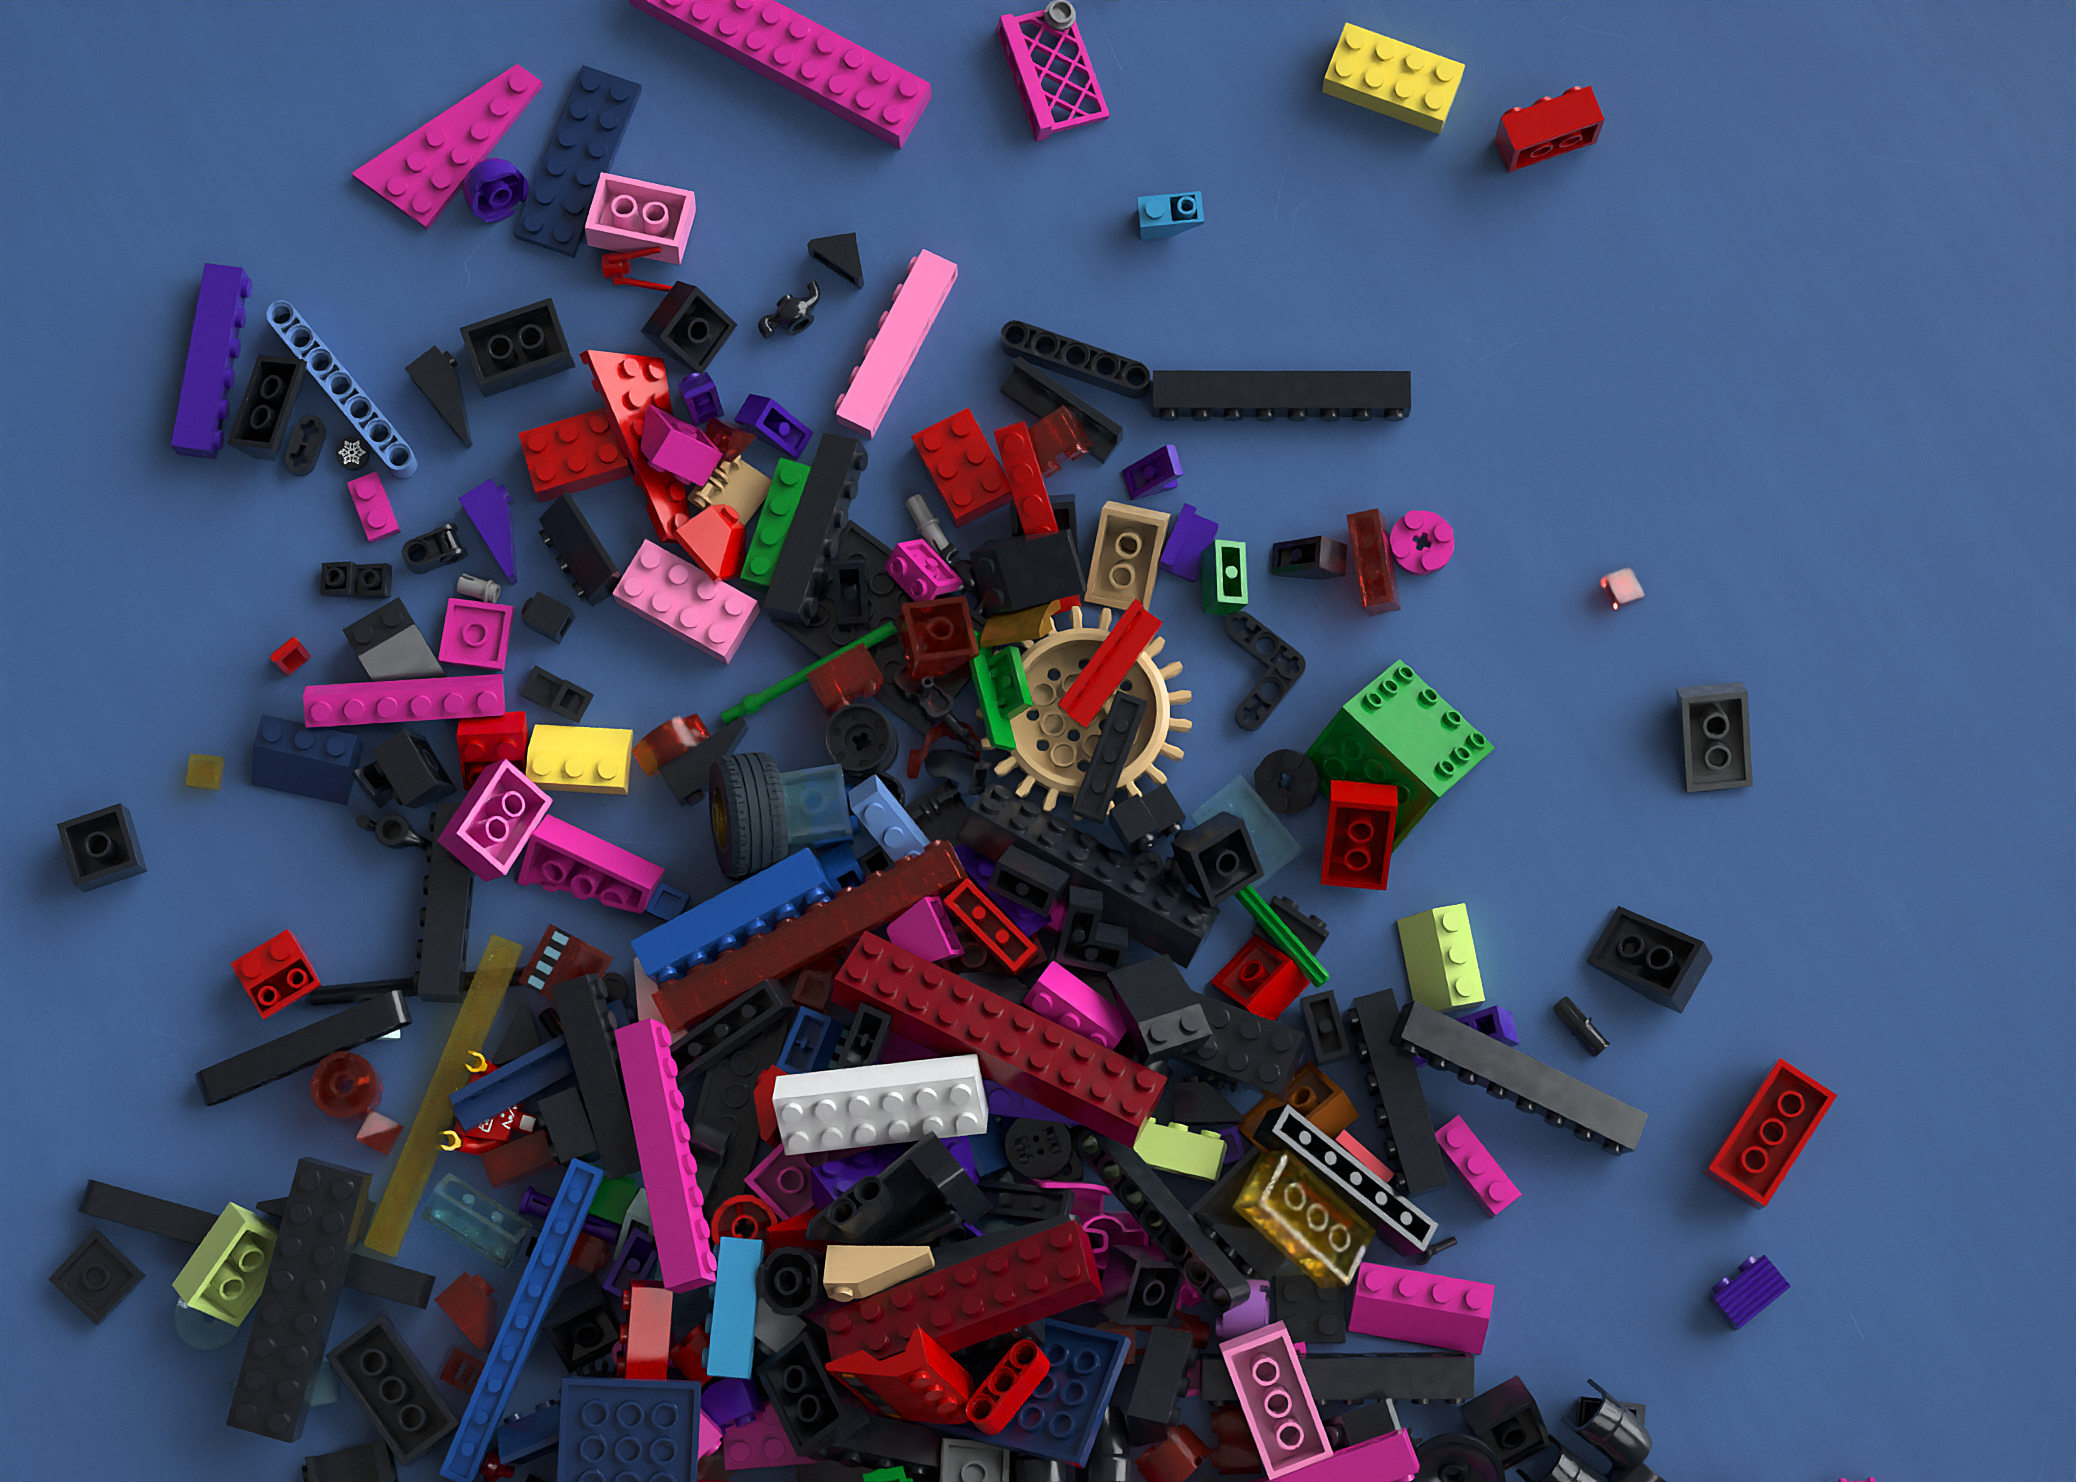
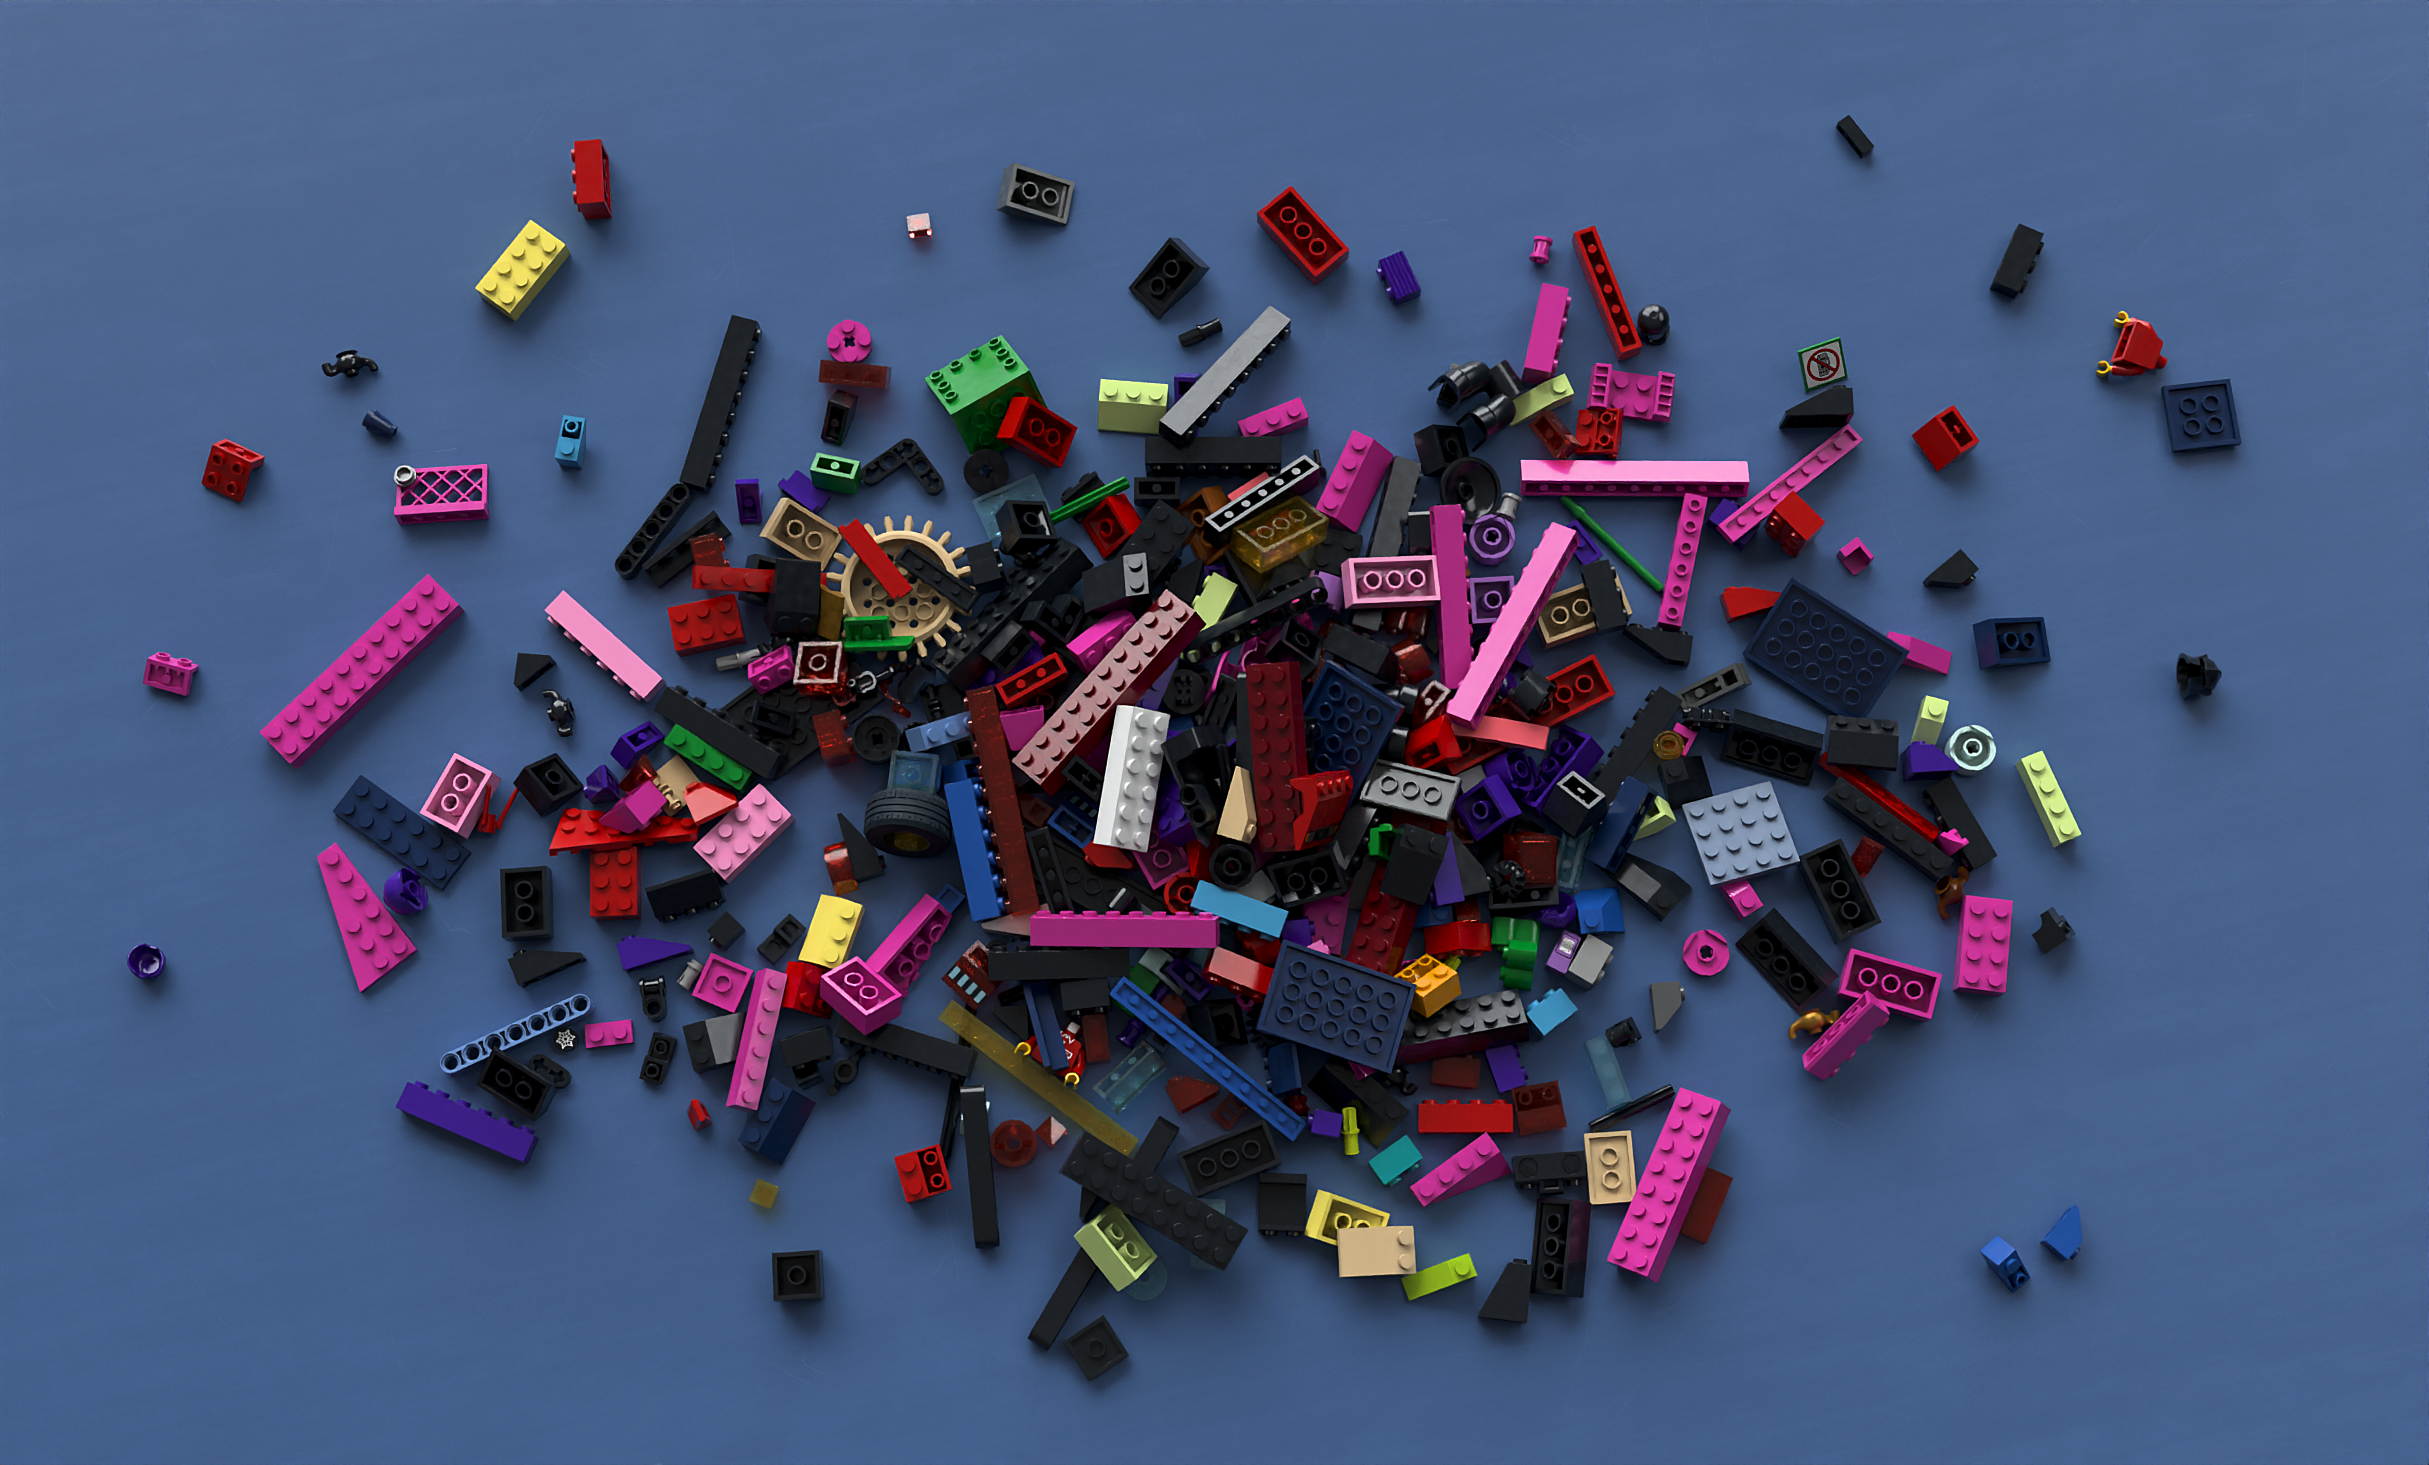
camera: 75 degrees left, 0 degrees up
green bar [720,621,898,725] -> none
red beam [965,1339,1050,1436] -> none

